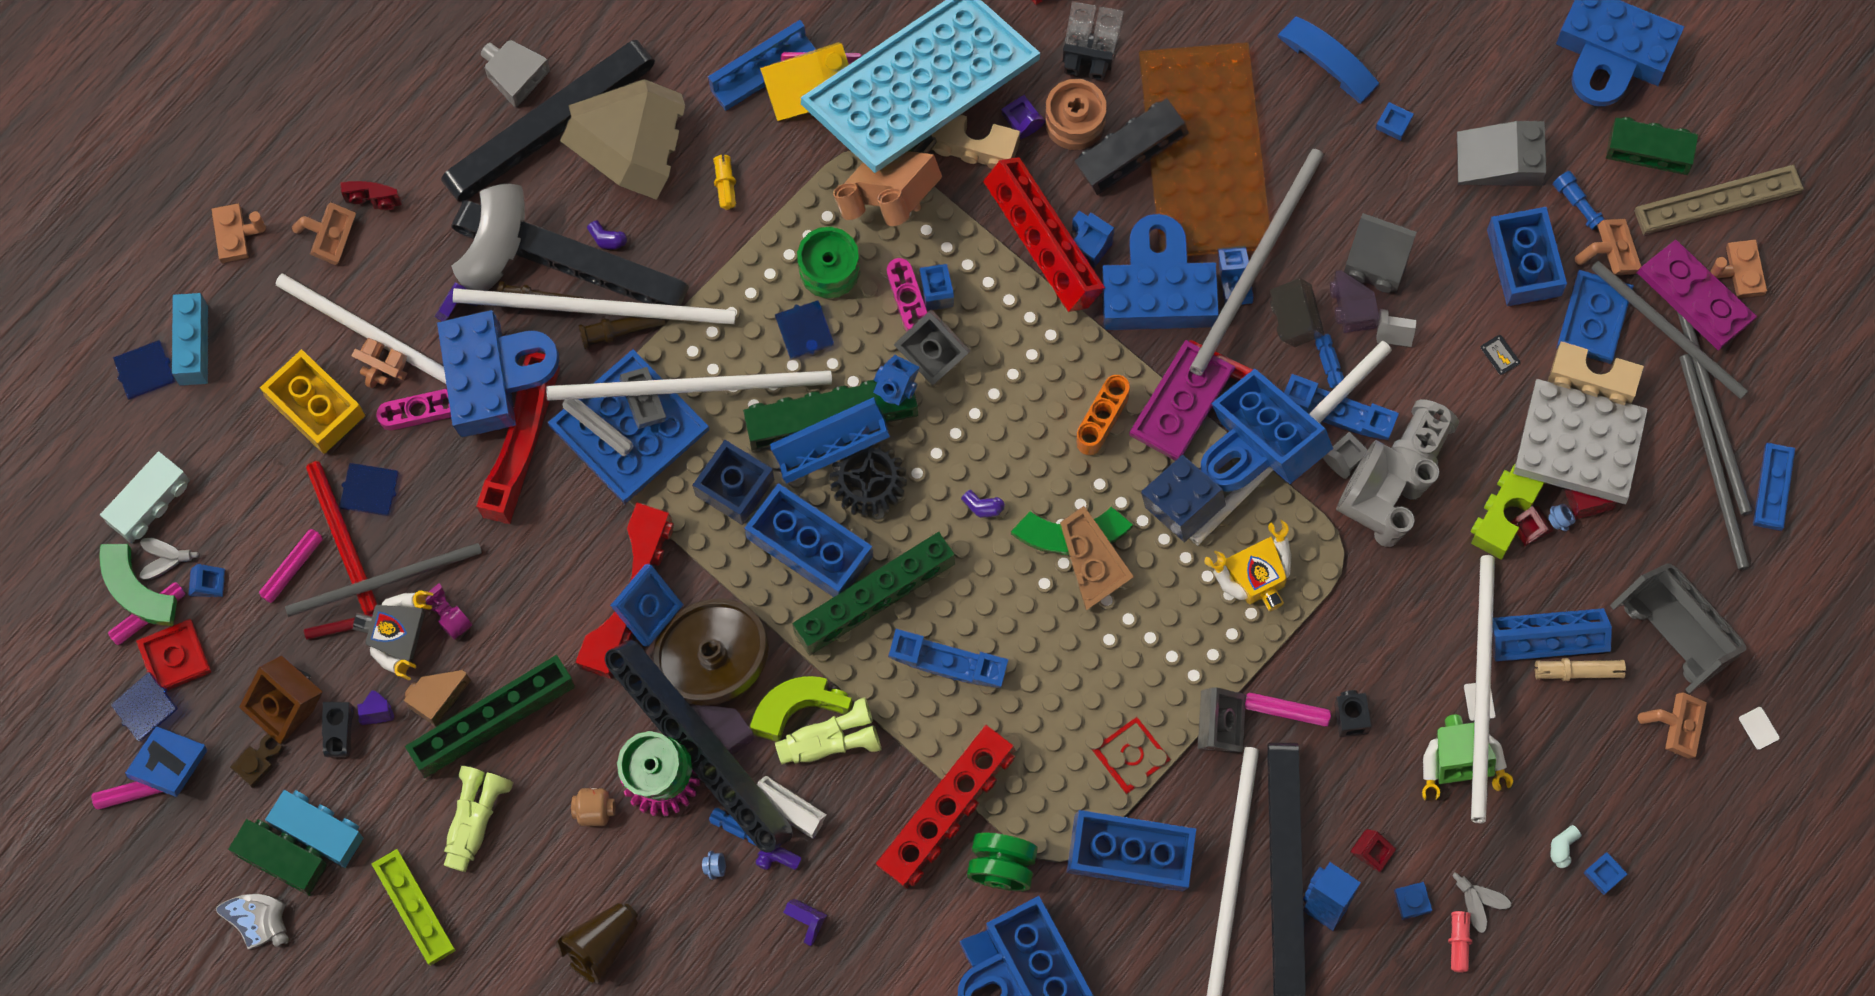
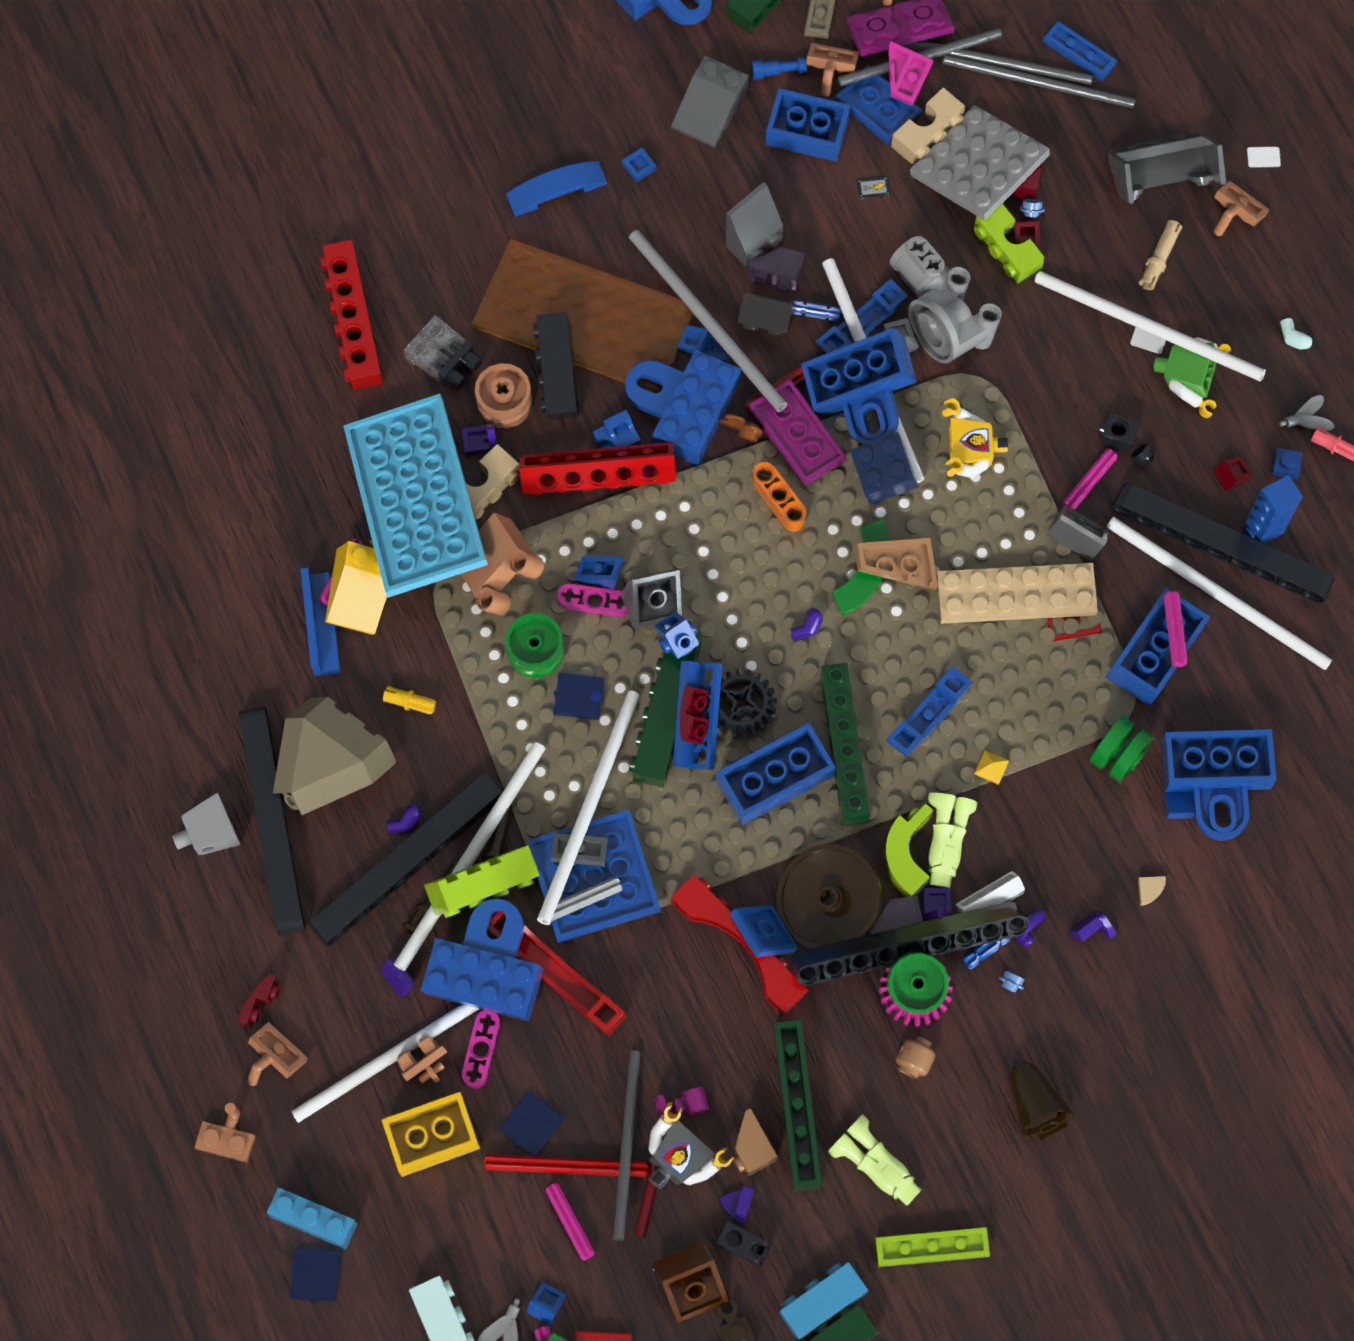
camera: 65 degrees left, 0 degrees up
light grey brick [451,184,525,291] -> none
dark blue brick [692,440,775,525] -> none
red brick [876,725,1016,889] -> none
light grey tile [1376,309,1416,347] -> none
blue fence [1492,608,1612,661] -> none
blue plate [1584,852,1627,895] -> none
none -> lime wedge [424,845,540,918]
none -> dark red slope [680,685,710,745]
none -> dark orange plate [719,414,763,443]
none -> dark pink wing [888,41,934,106]
none -> dark purple tile [921,888,953,922]
none -> tan plate [937,563,1098,624]
none -> yellow slope [974,750,1009,785]
none -> black hinge [1131,443,1154,466]
none -> tan tile [1138,876,1166,906]
none -> dark pink axle [1164,592,1188,667]

